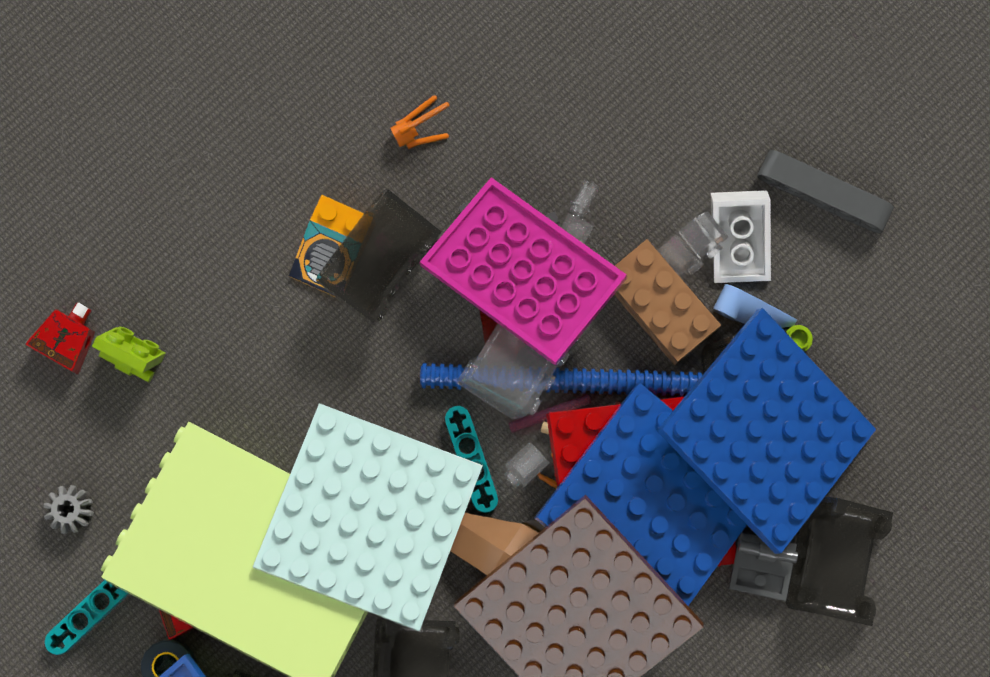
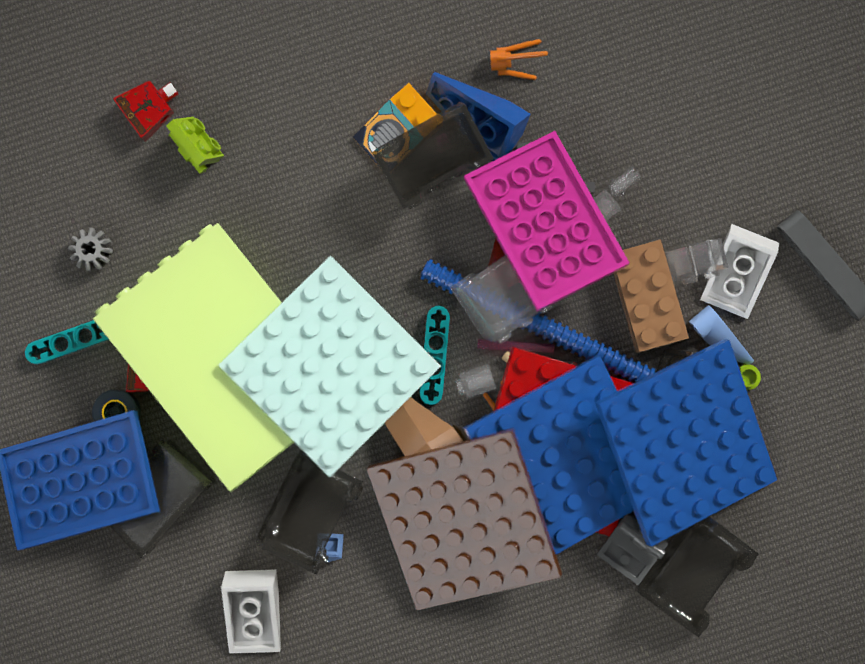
camera: 25 degrees right, 5 degrees up
none -> blue wedge [426,72,530,161]

